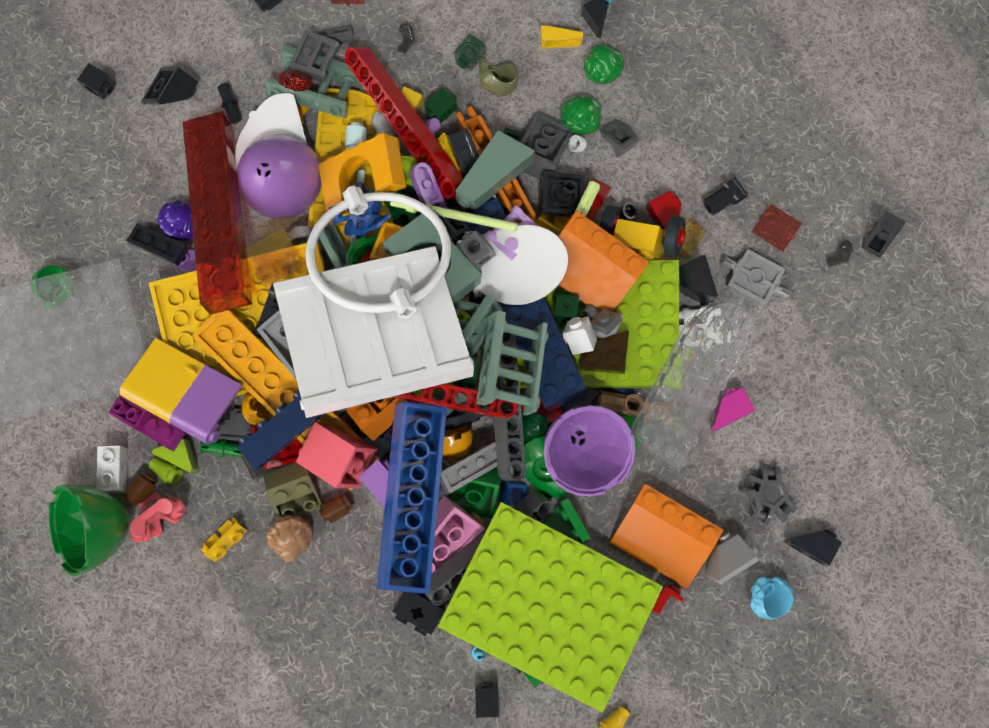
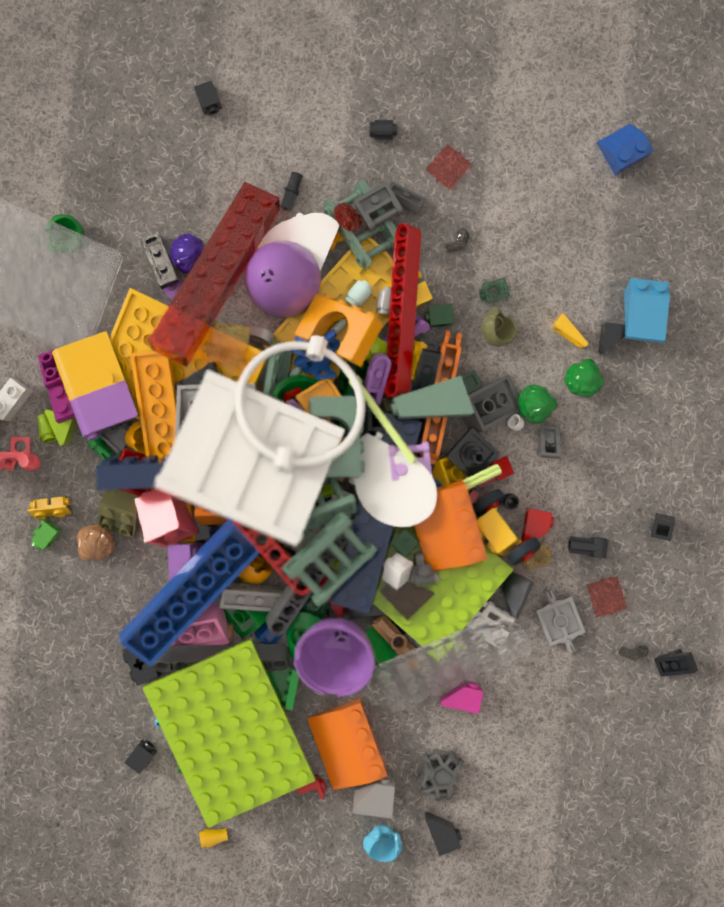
camera: 35 degrees right, 10 degrees up
reddish brown brick [123,472,156,506] -> none
black slope [141,67,198,105] -> none
reddish brown brick [319,493,353,524] -> none
dark grey brick [458,230,496,268] -> none
none -> bright green brick [31,519,63,550]
none -> black brick [651,513,675,541]

